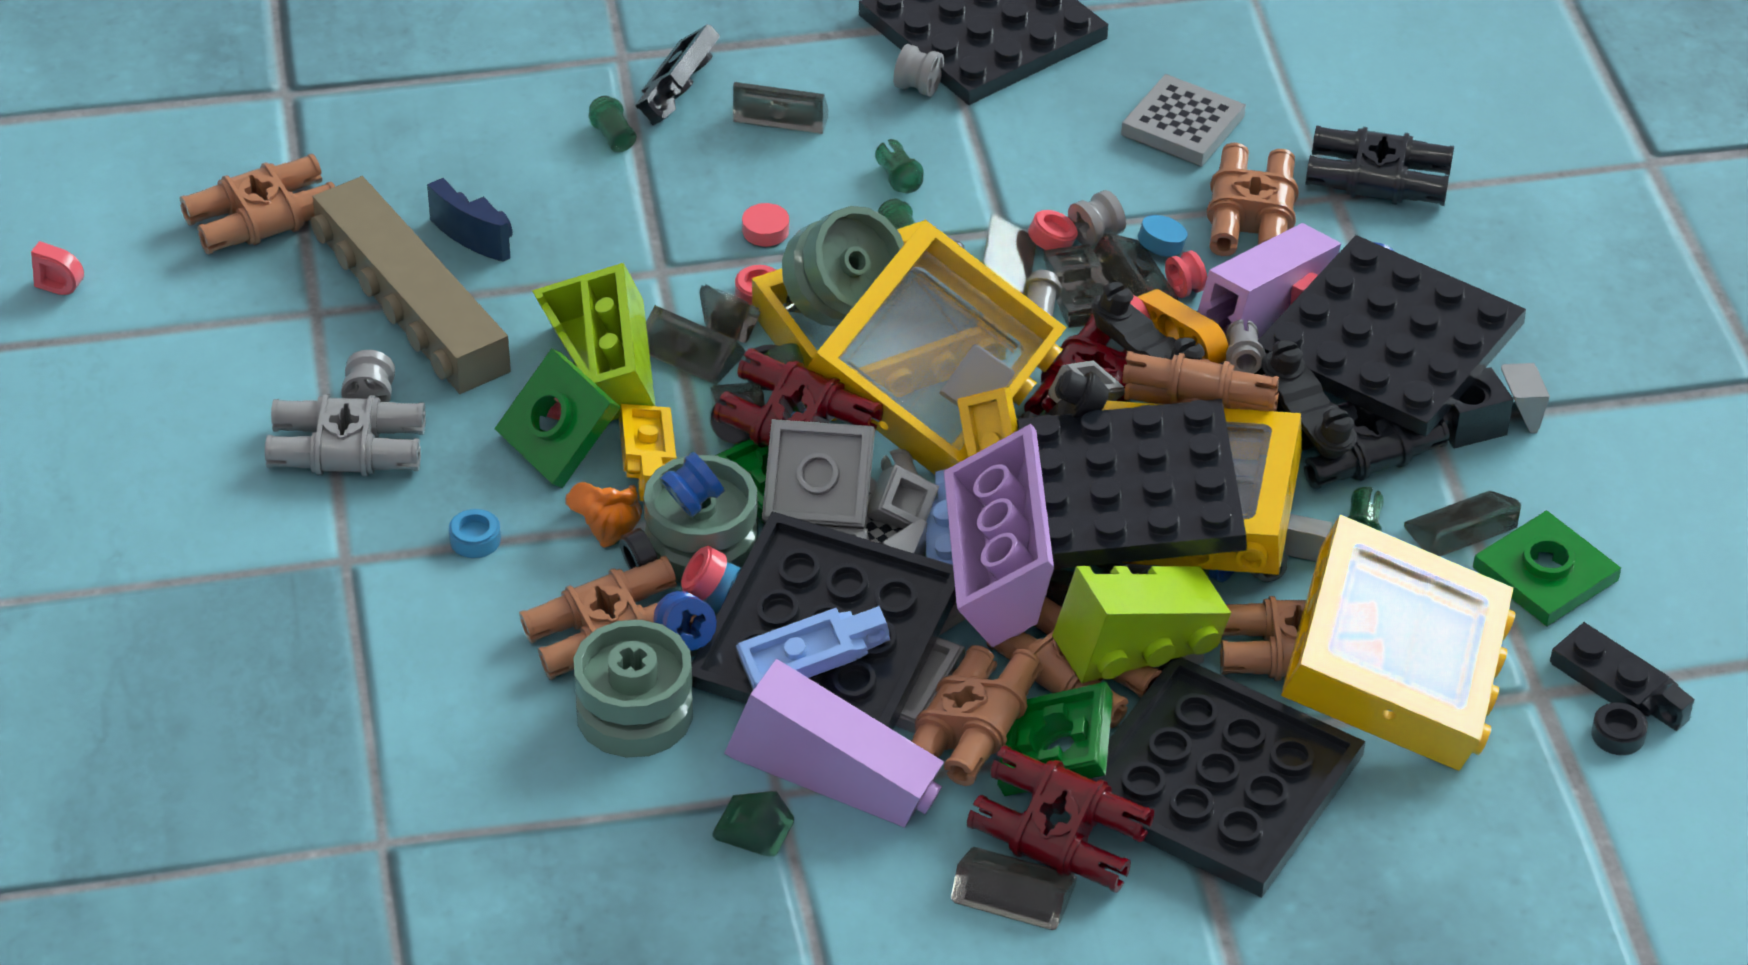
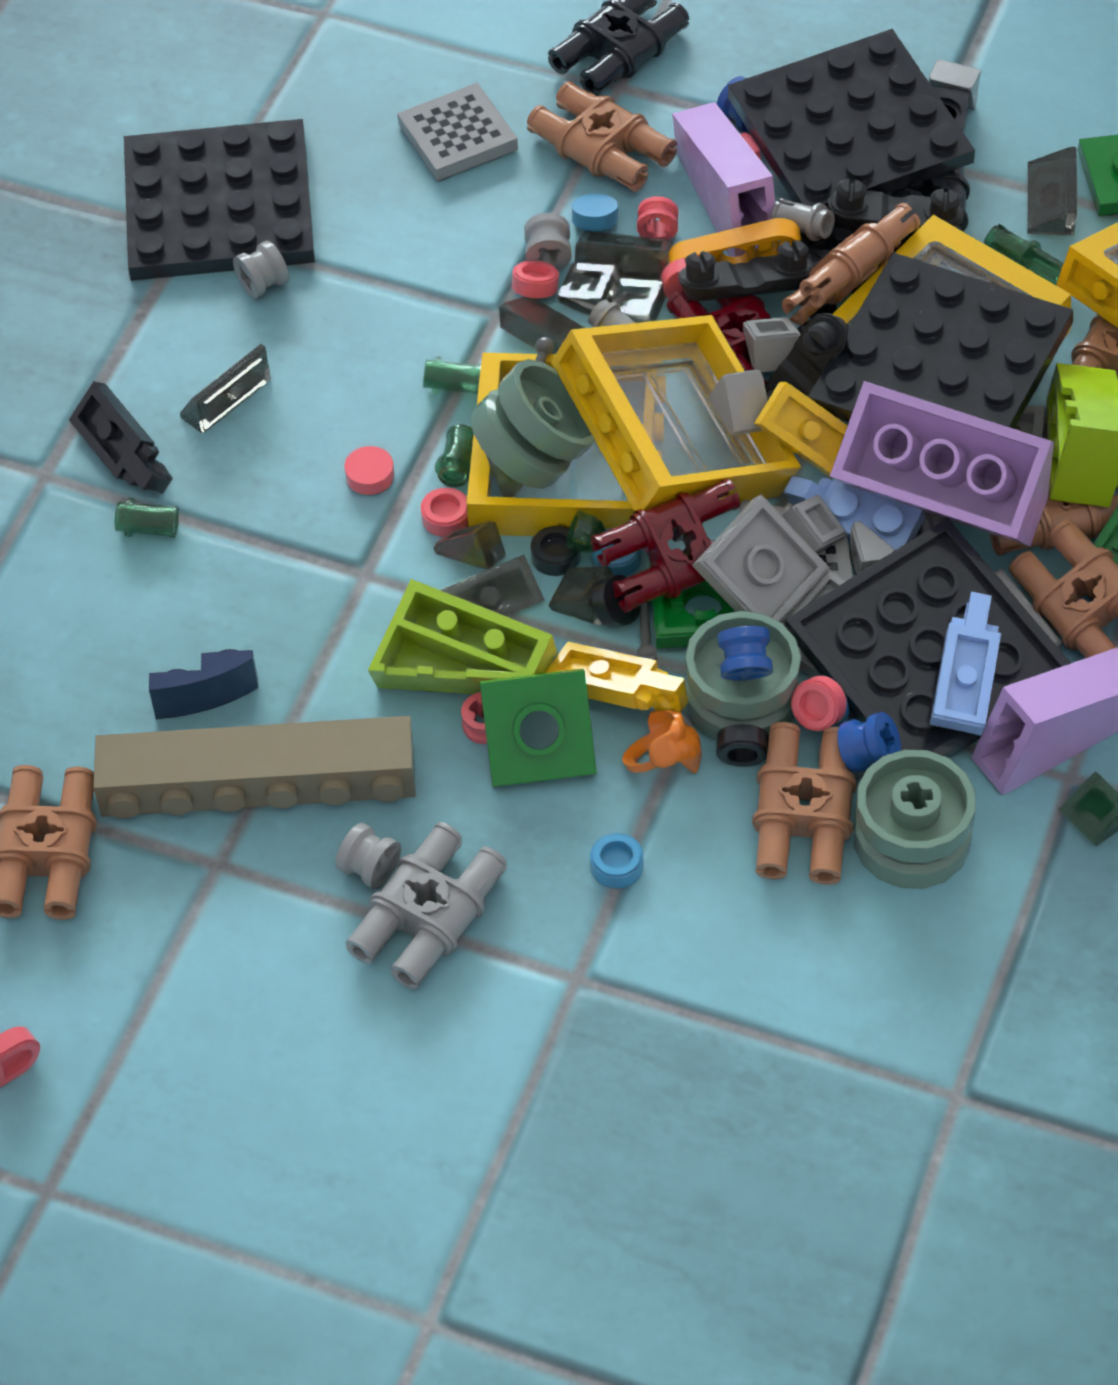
camera: 55 degrees left, 10 degrees up
clear green pin [875,139,924,194] -> none

